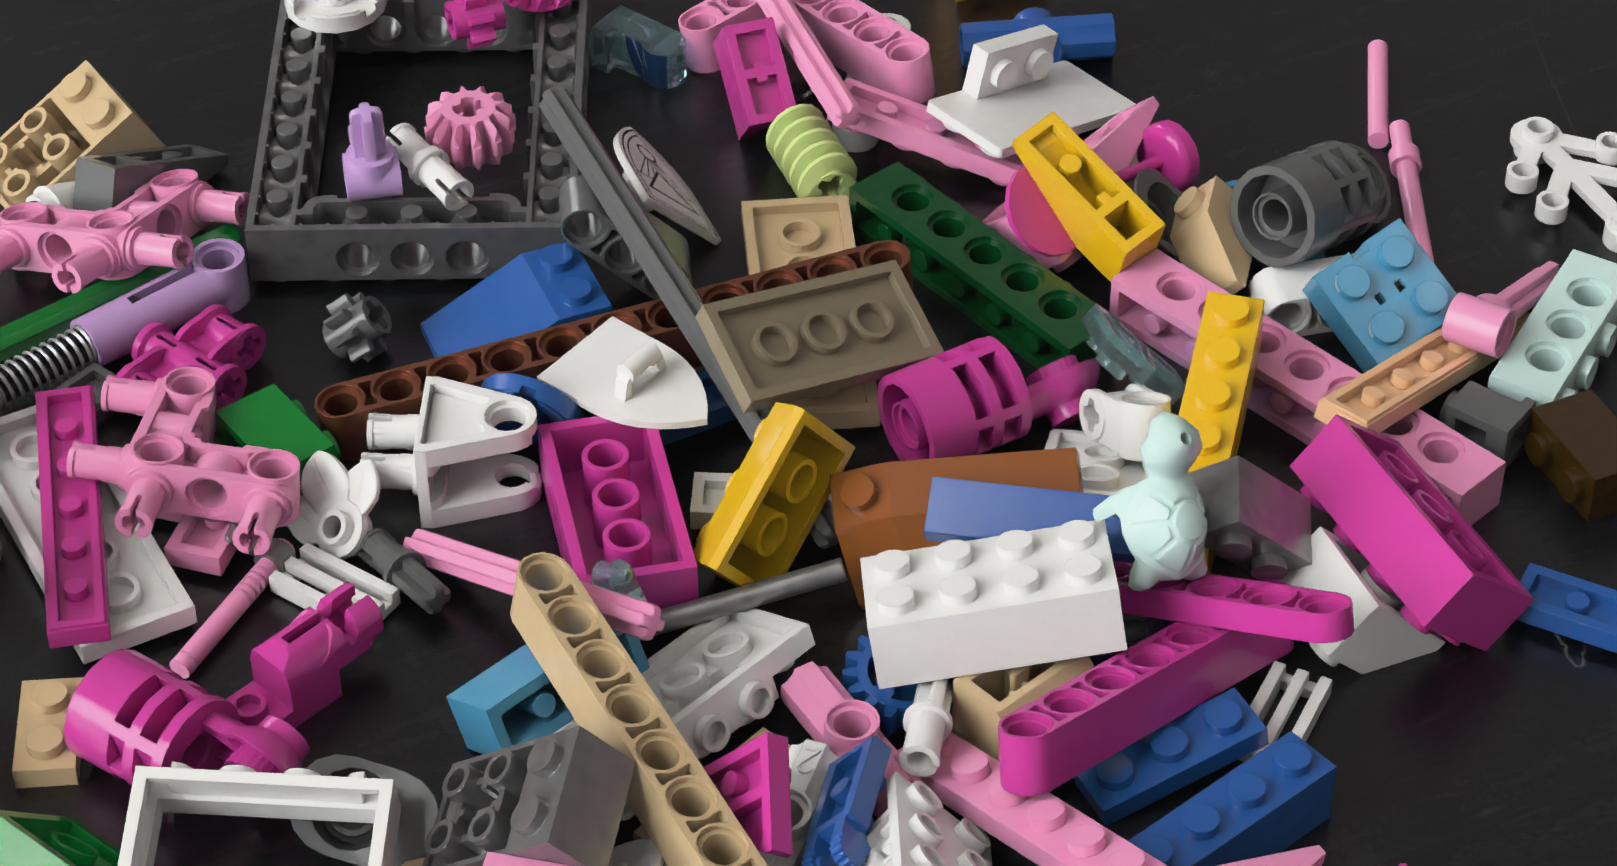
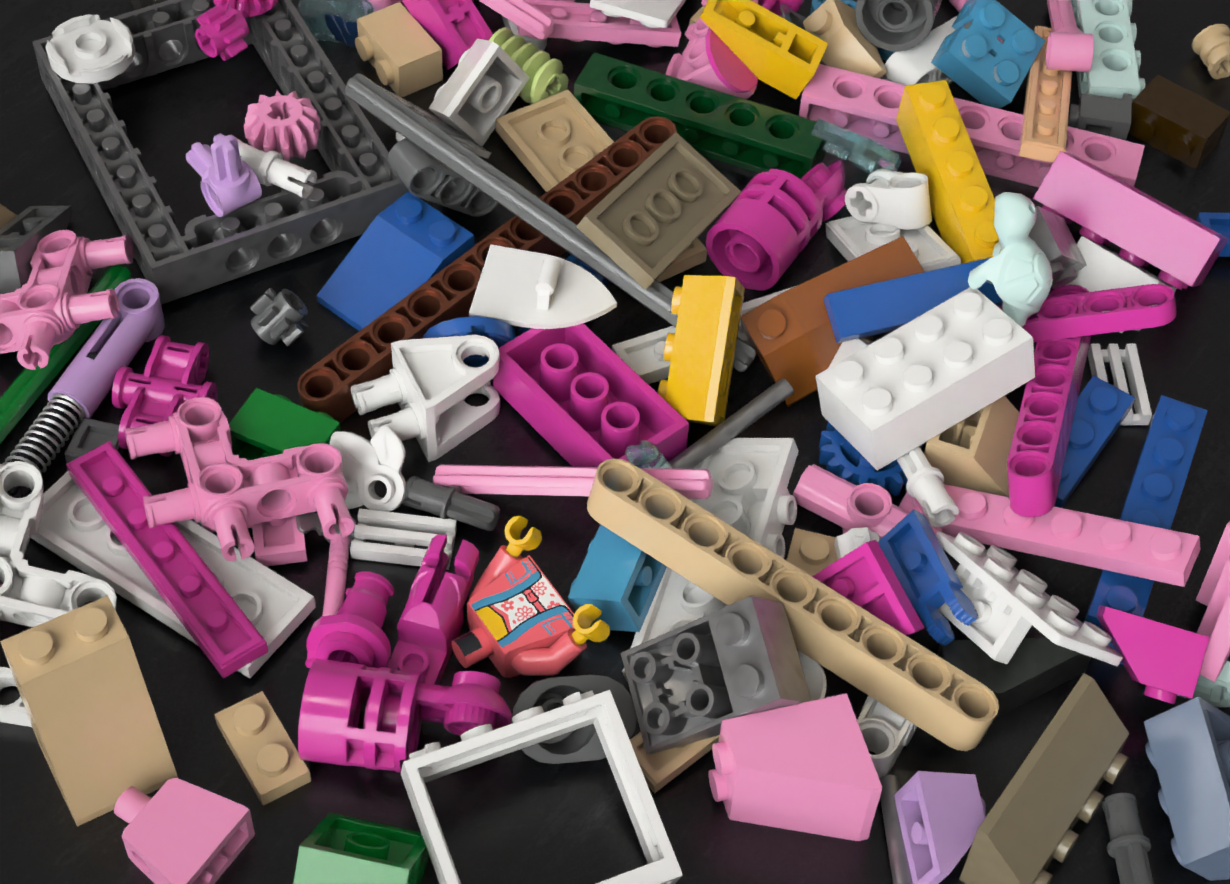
camera: 30 degrees left, 10 degrees up
none -> dark pink piece [305,571,395,668]
none -> tan brick [355,2,443,98]
none -> white slope [429,38,530,147]
none -> torso [451,515,610,678]

